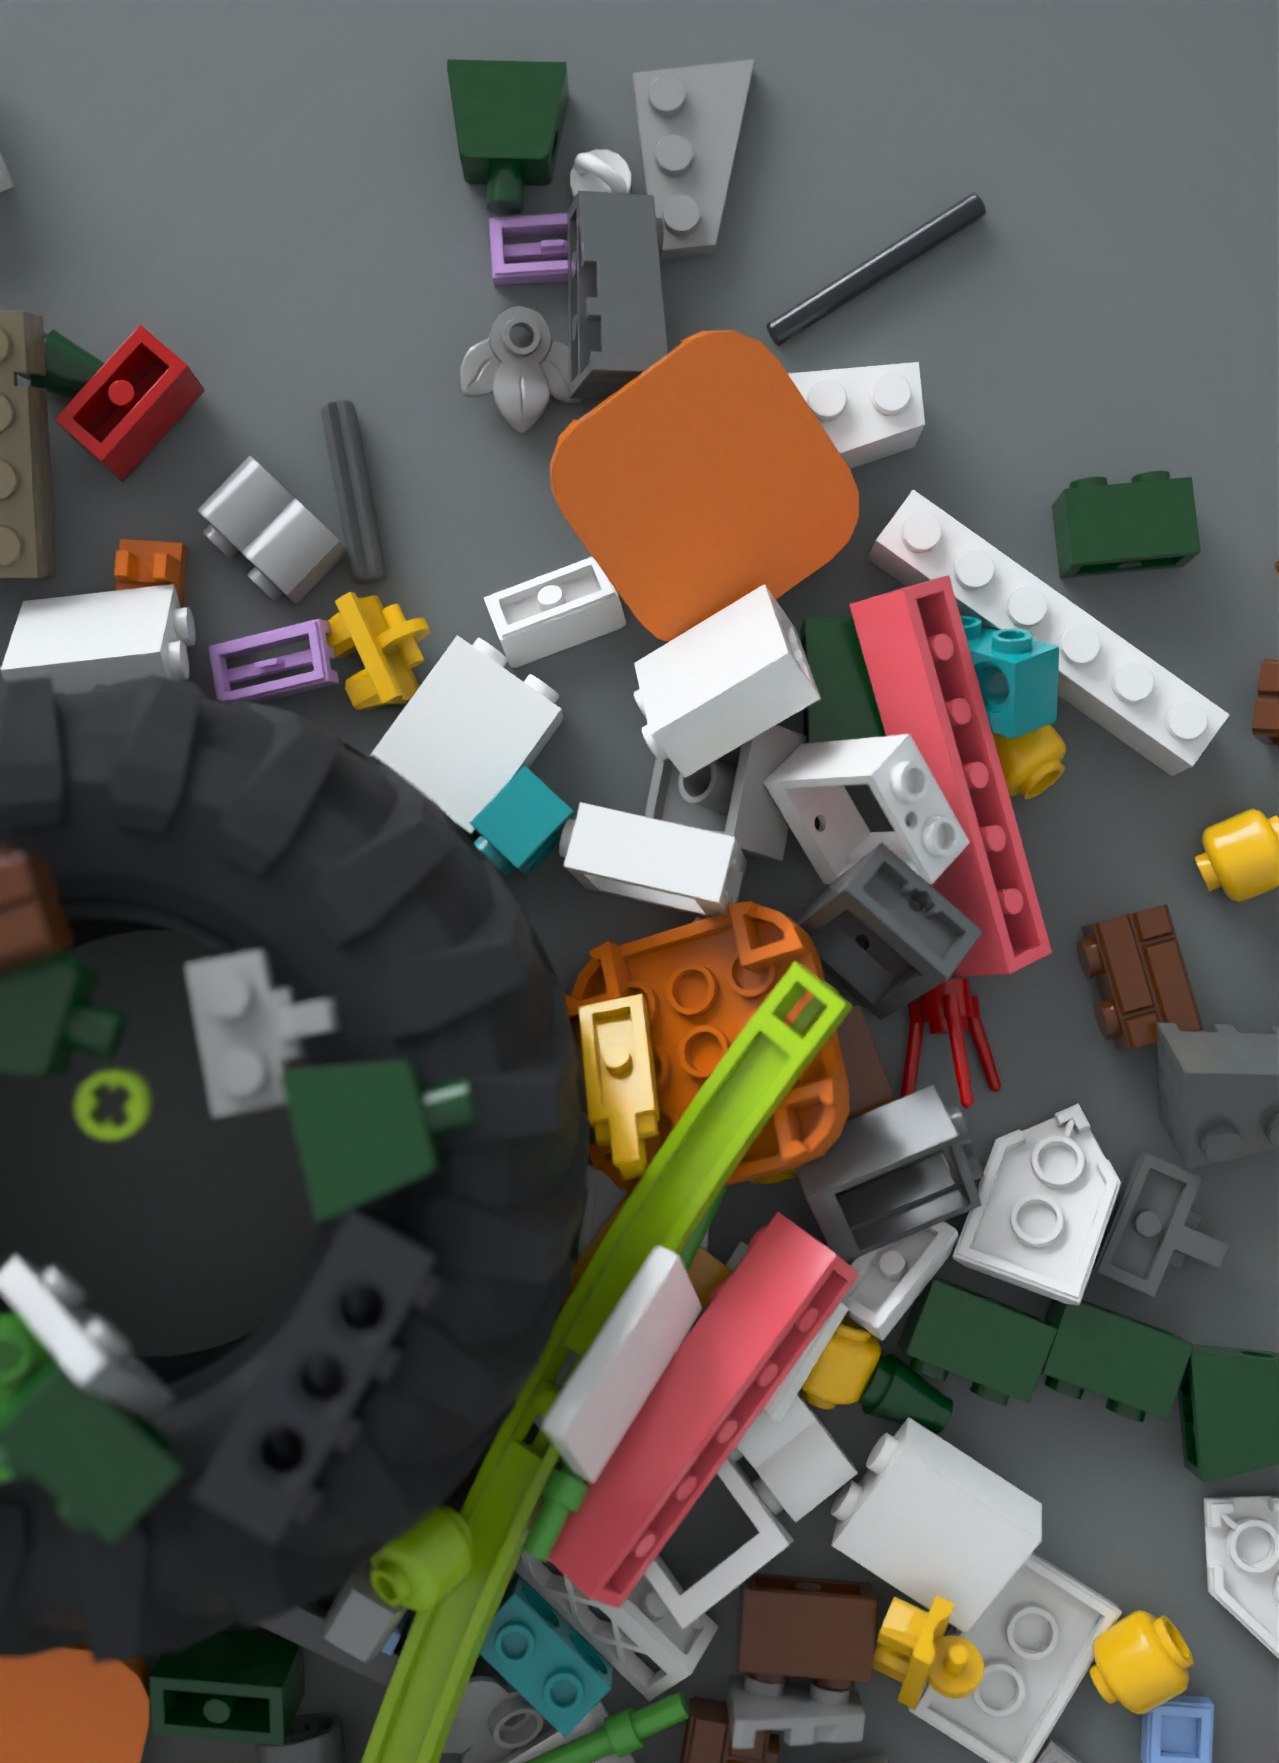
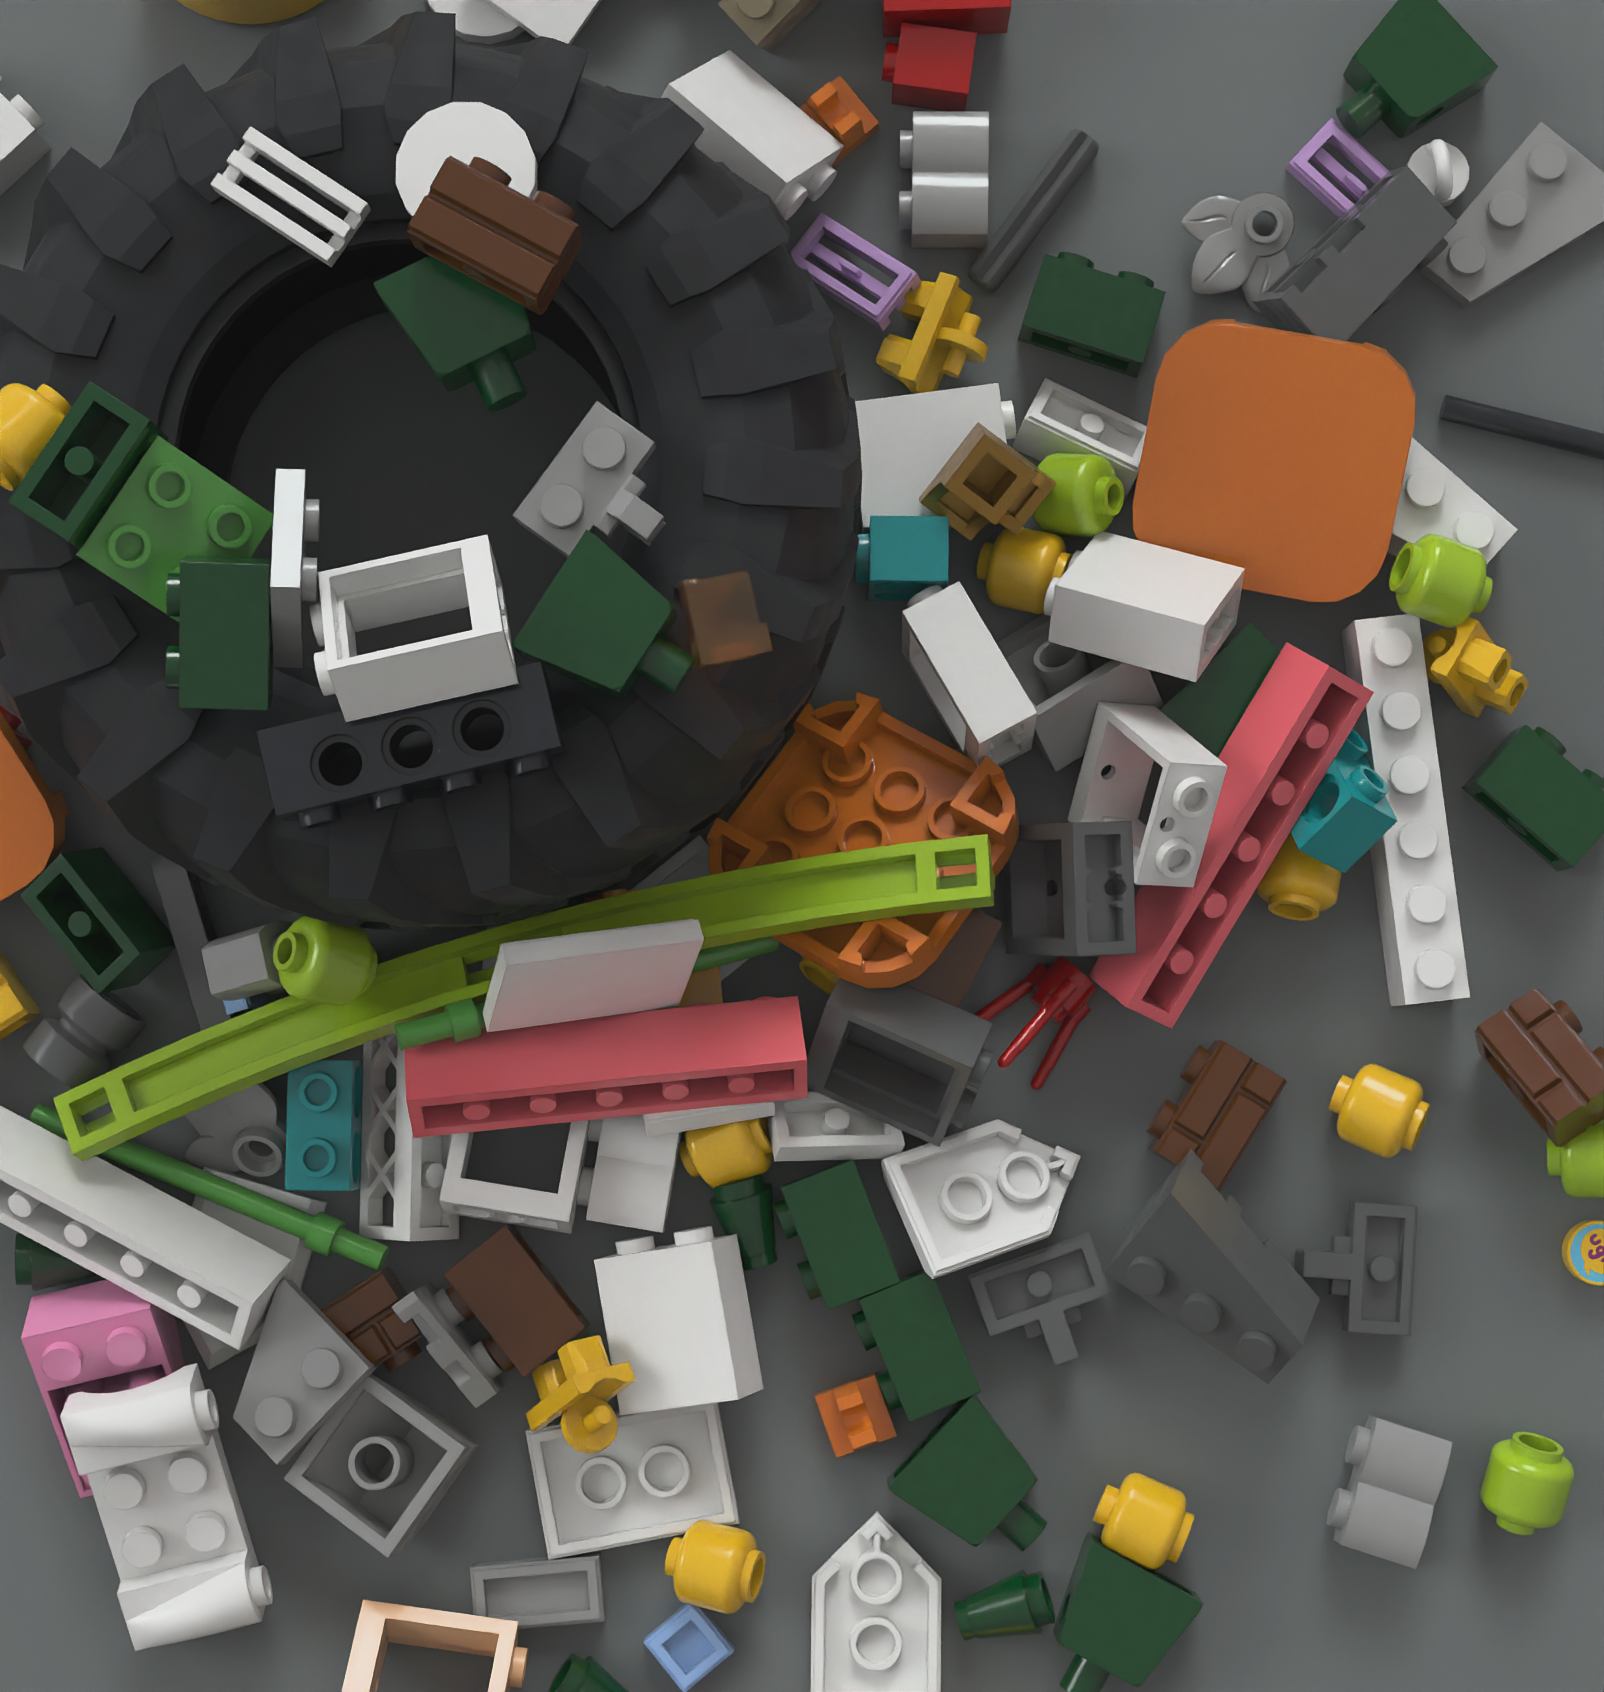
camera: 50 degrees right, 0 degrees up
lime bush [75,1068,153,1141] -> none
yellow hinge [578,994,660,1181] -> none
none -> white window [309,534,518,722]
none -> clear orange panel [678,571,773,669]
none -> orange tile [814,1372,897,1458]
none -> red brick [881,22,977,111]
none -> pearl gold brick [919,422,1056,541]
none -> yellow head [977,527,1073,614]
none -> dark green brick [1018,252,1166,378]
none -> lime head [1032,453,1124,537]
none -> lime head [1389,534,1493,628]
none -> yellow hips [1422,617,1529,718]

